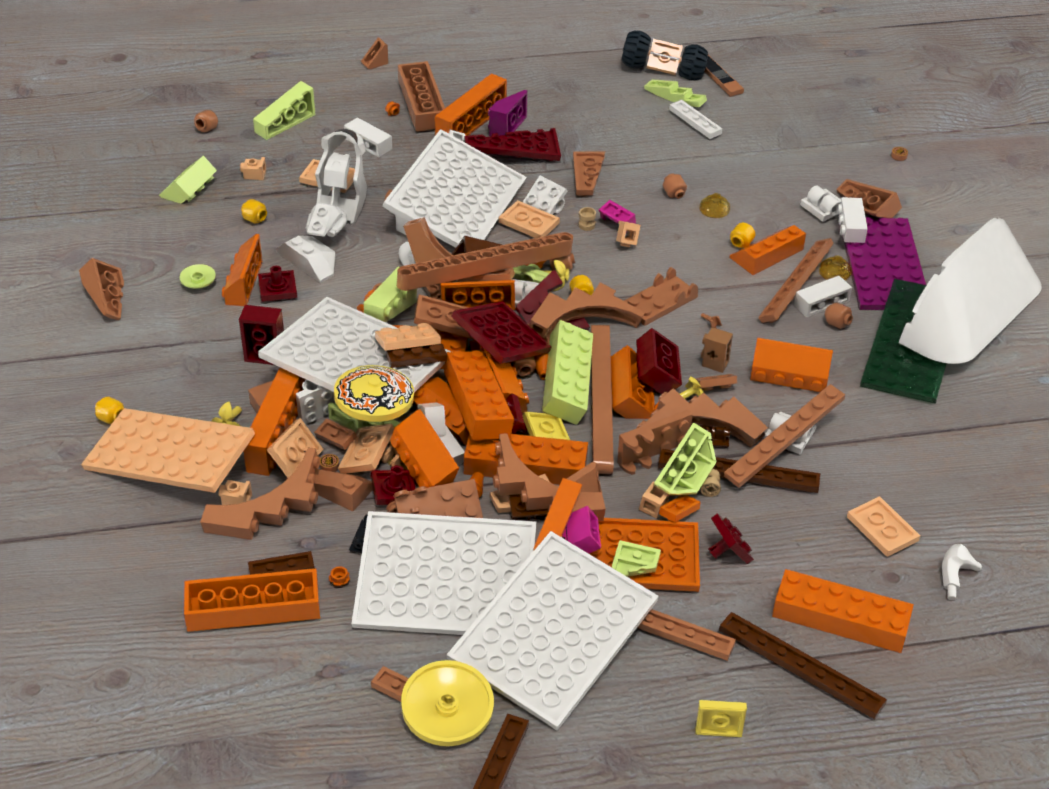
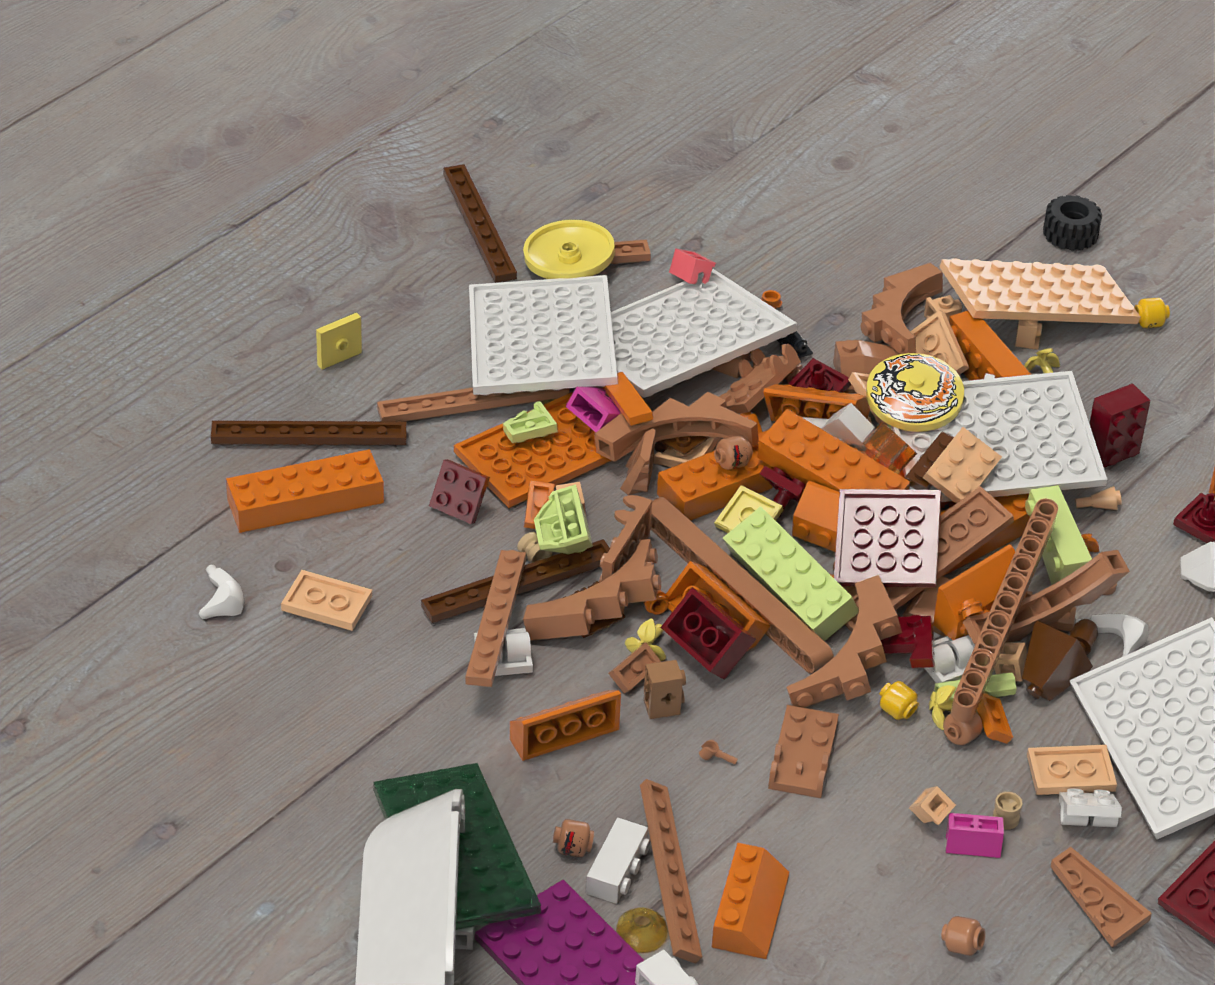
camera: 140 degrees right, 0 degrees up
orange brick [184,568,320,632] -> none
reddish brown plate [248,551,315,575] -> none
clear yellow piece [699,193,730,218] -> none
yellow head [730,222,756,248] -> none
none -> coral hinge [669,248,716,284]
none -> nougat head [714,436,753,470]
none -> clear orange brick [863,422,917,474]
none -> orange plate [958,598,983,620]
none -> black tyre [1043,195,1102,251]

